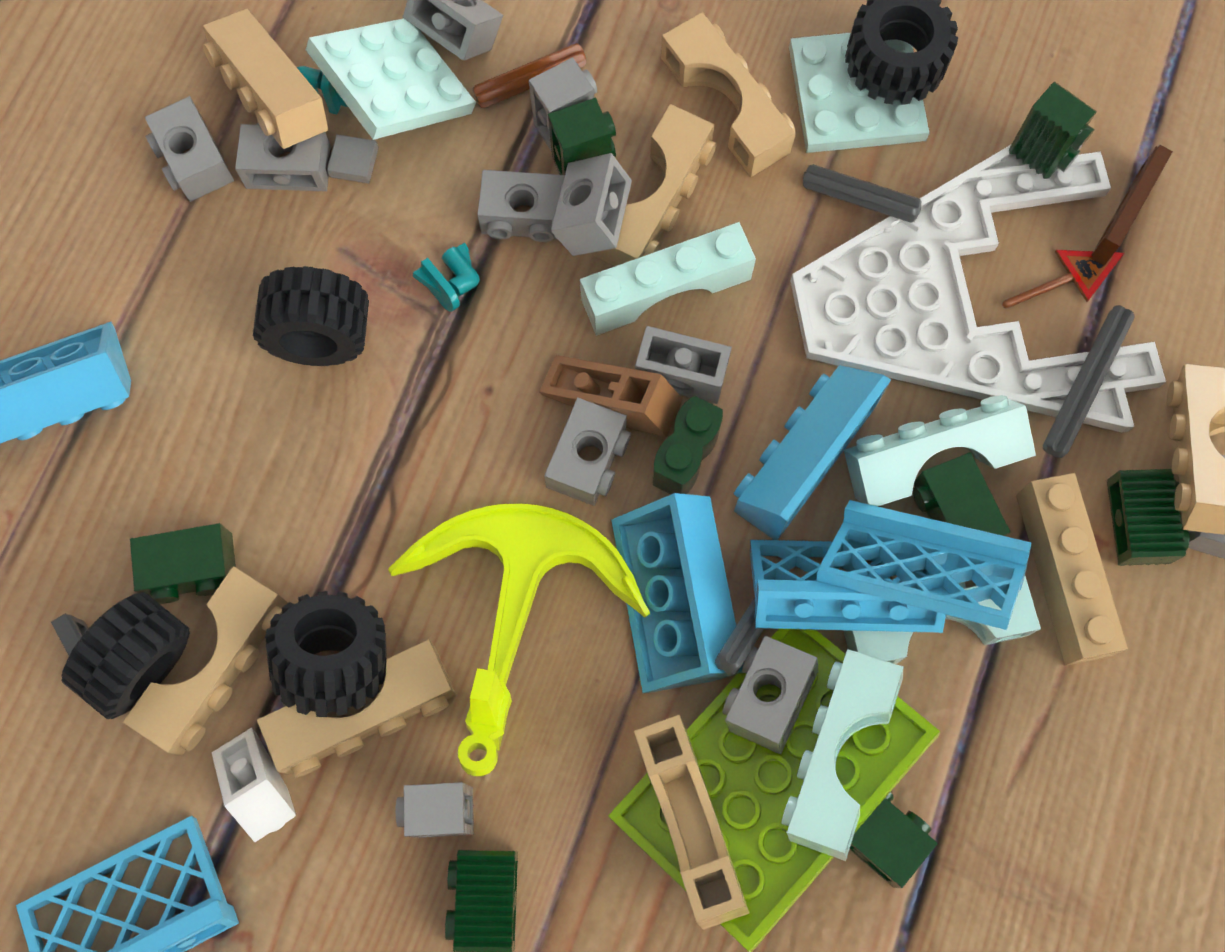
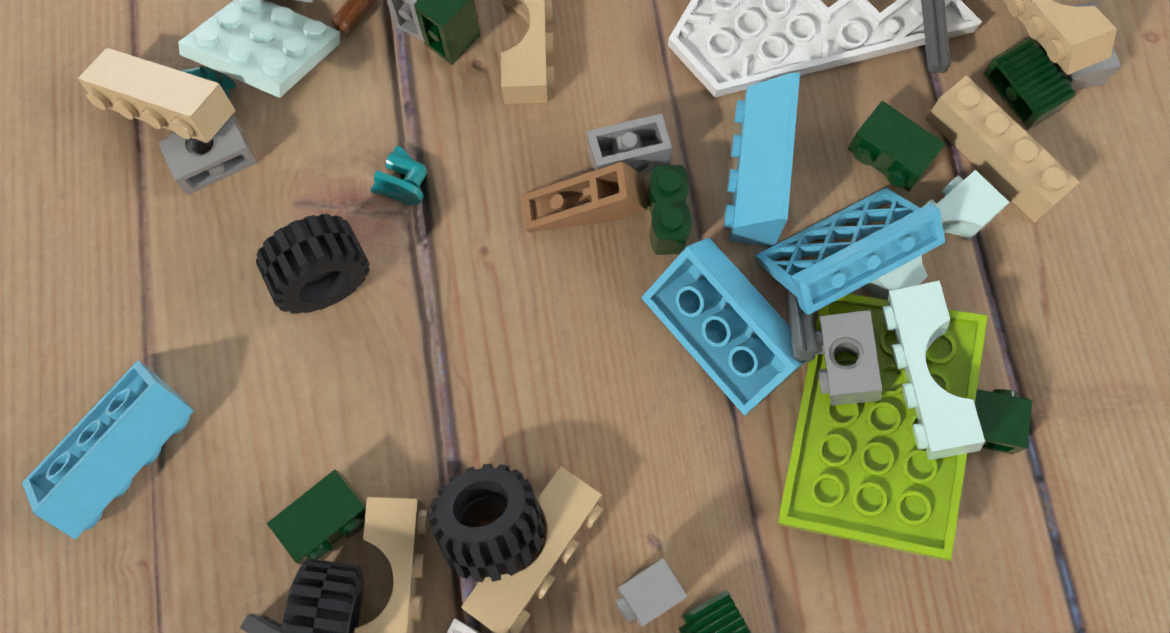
camera: 30 degrees left, 0 degrees up
light grey brick [145,96,234,202] -> none
light grey tile [327,134,378,184] -> none
neon yellow piece [388,503,650,776] -> none
light grey brick [478,170,565,242] -> none
light grey brick [544,397,631,506] -> none
light grey brick [551,153,632,256] -> none
light aqua arch [580,222,756,336] -> none
tan arch [634,715,750,930] -> none
medium azure fence [816,500,1032,630] -> none
light aqua arch [844,395,1036,506] -> none

